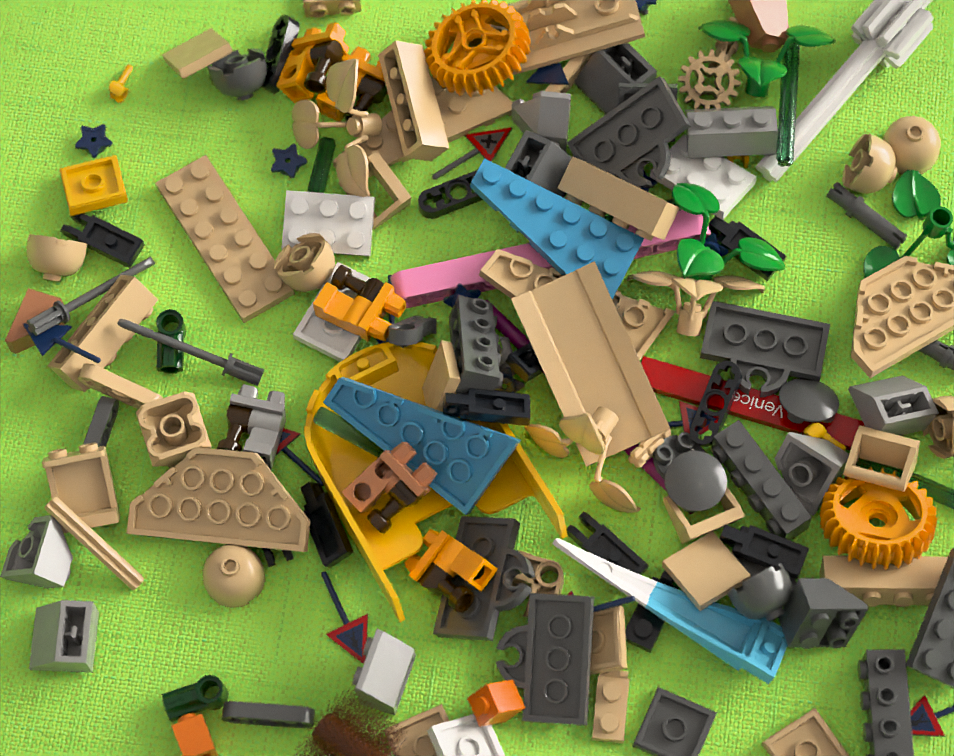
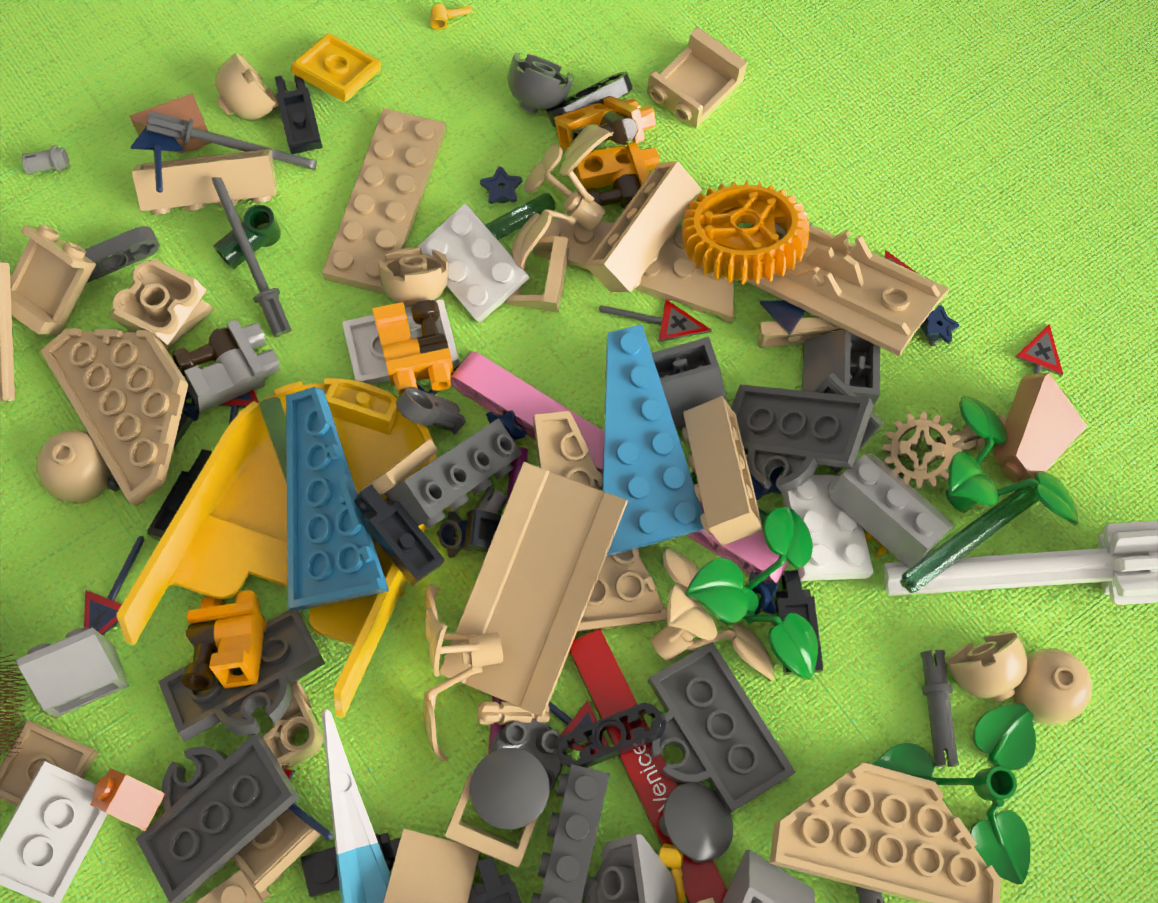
camera: 40 degrees right, 0 degrees up
dark blue plate [75,124,113,158] -> none
tan beam [78,363,163,409] -> none
tan tile [162,28,233,79] -> none
nougat hips [341,442,437,534] -> none
black beam [418,170,483,219] -> none
light grey slope [512,91,571,152] -> none
black hinge [566,511,648,575] -> none

